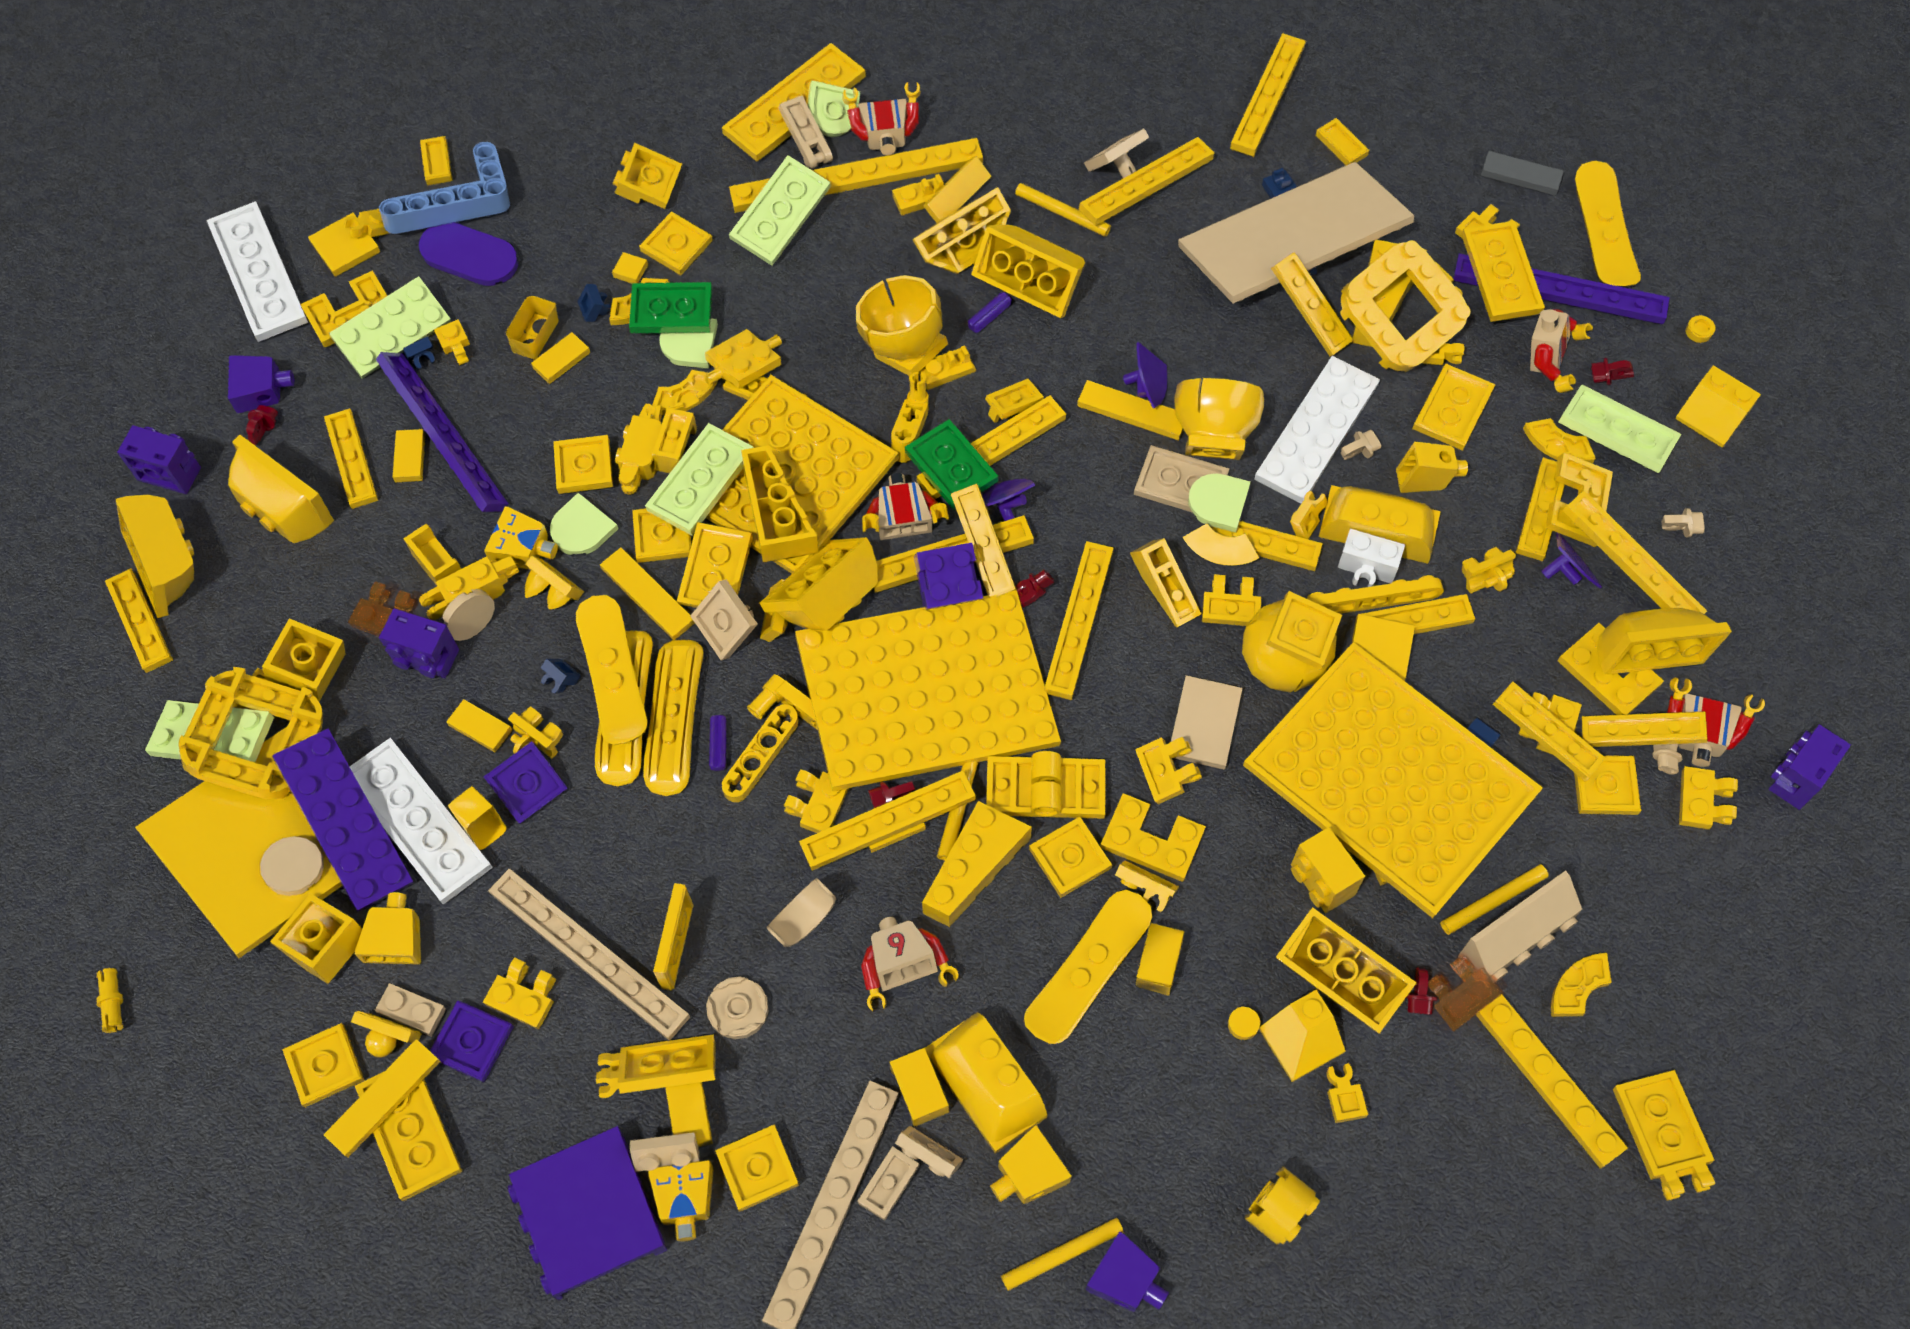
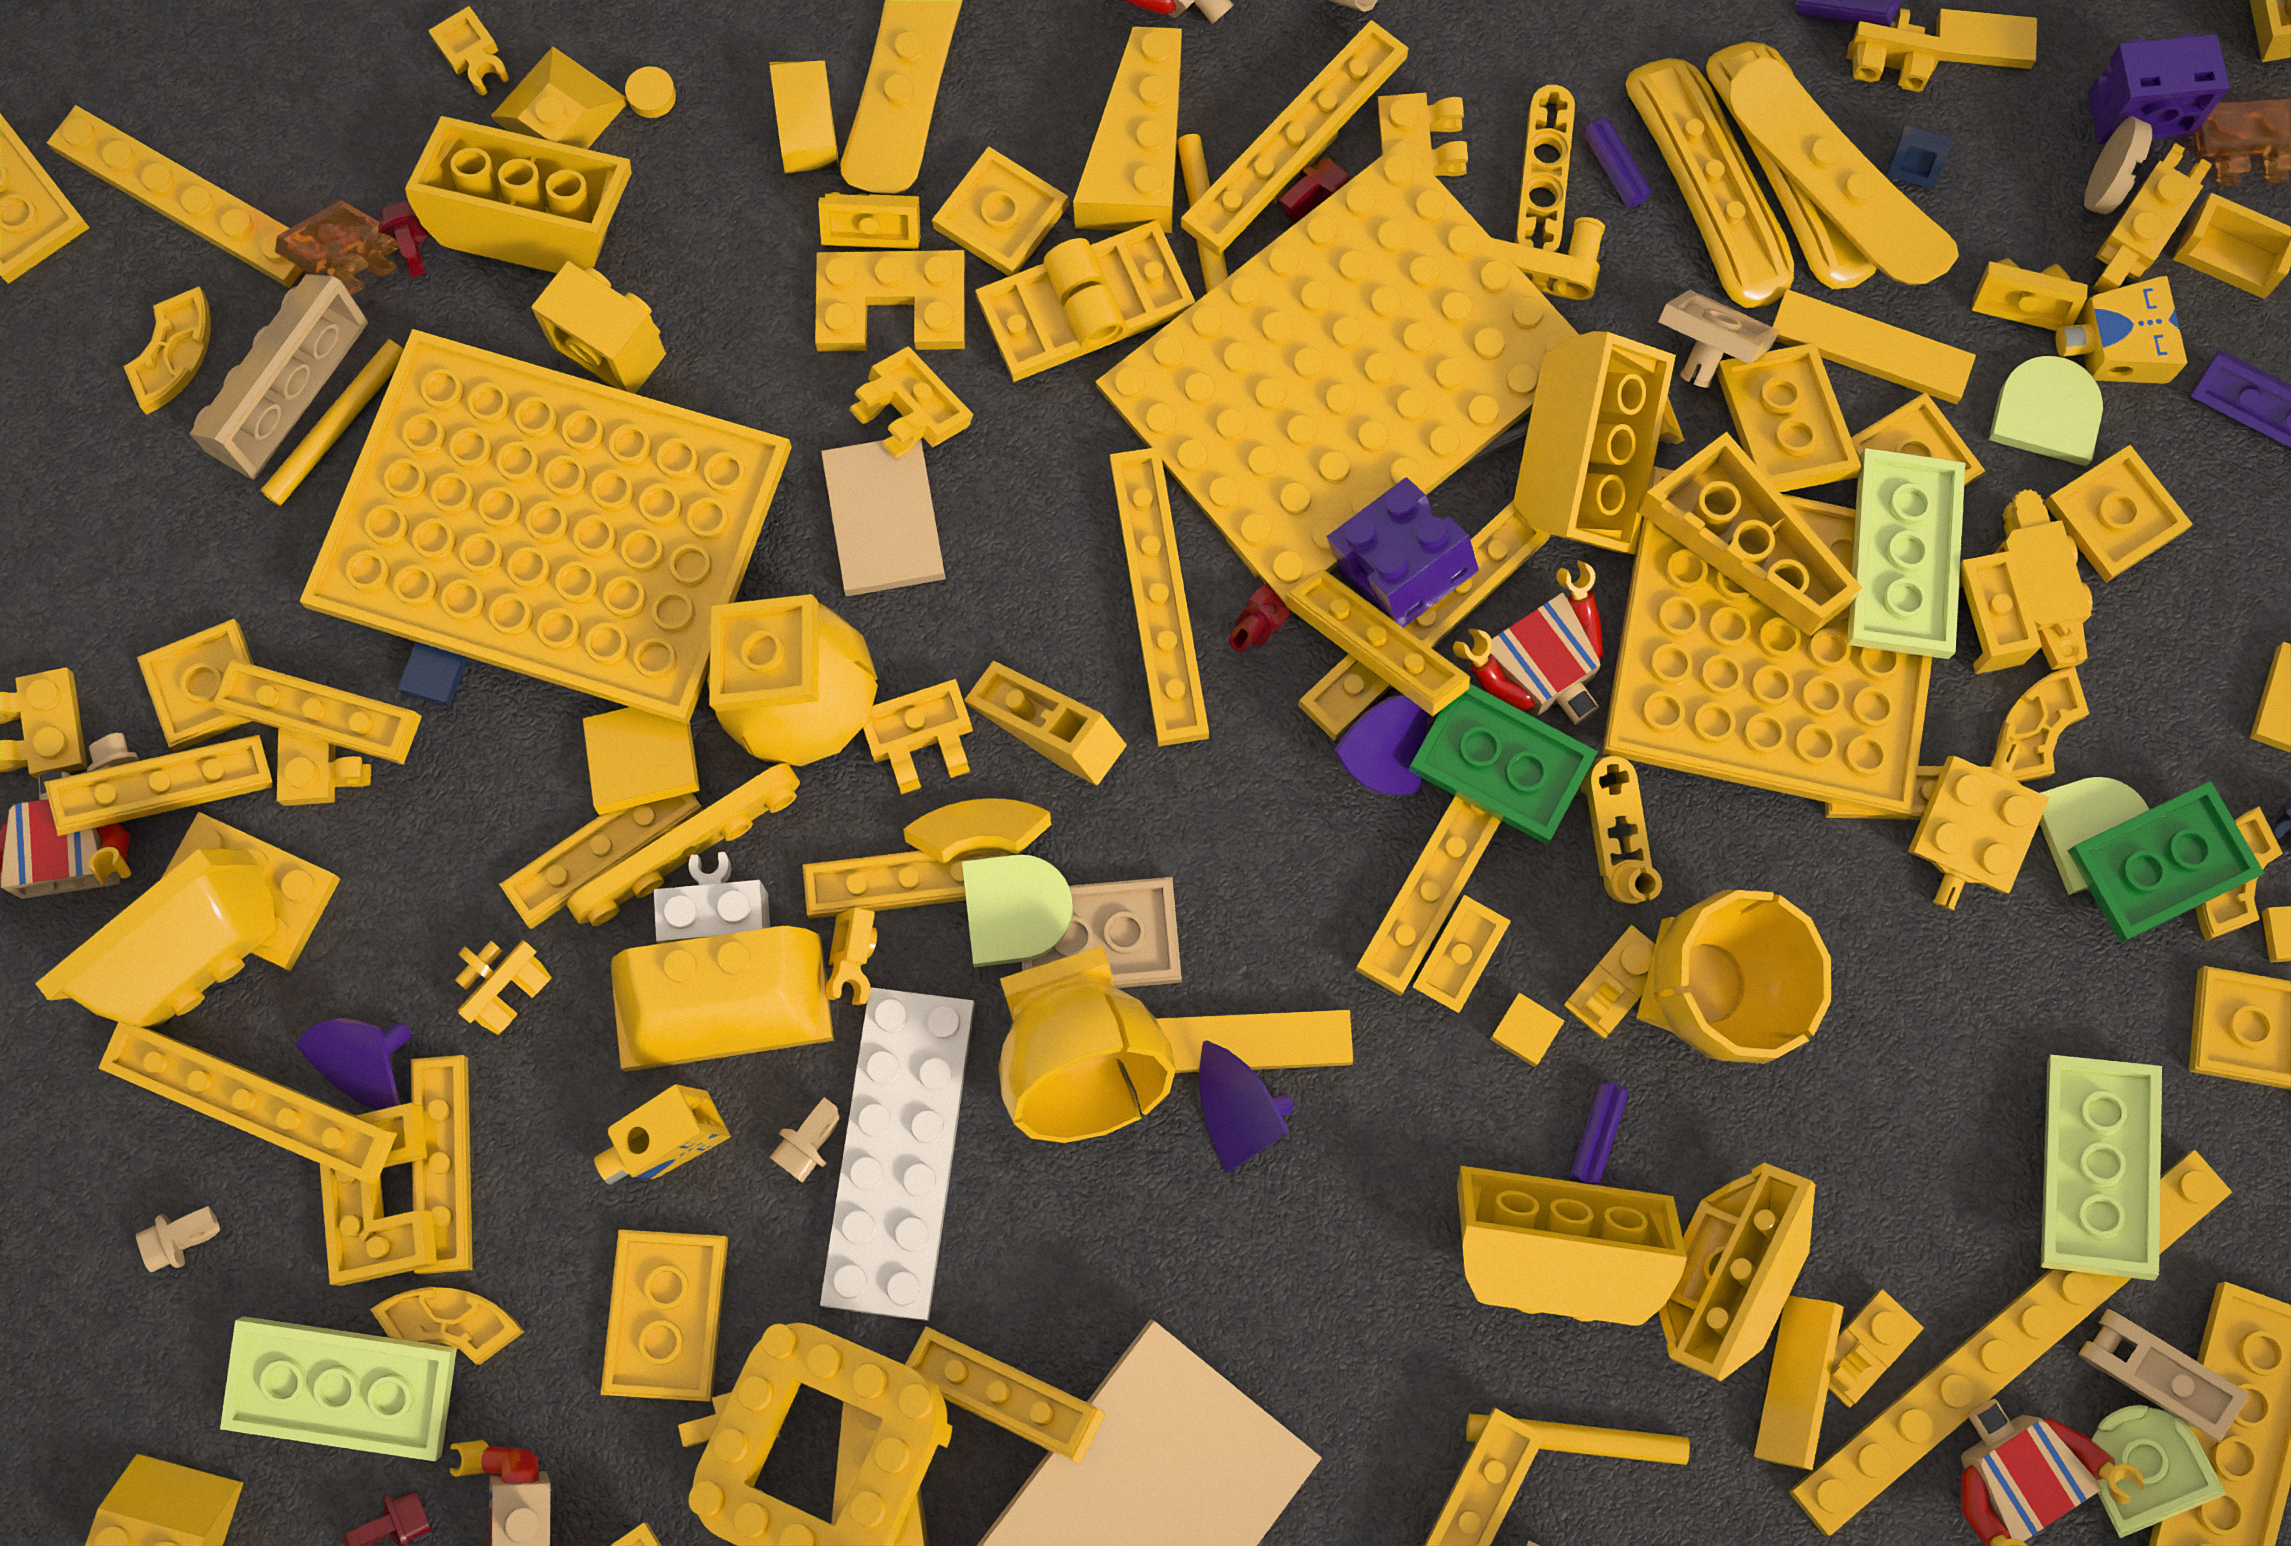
camera: 155 degrees right, 10 degrees up
none -> yellow tile [1490,993,1564,1068]

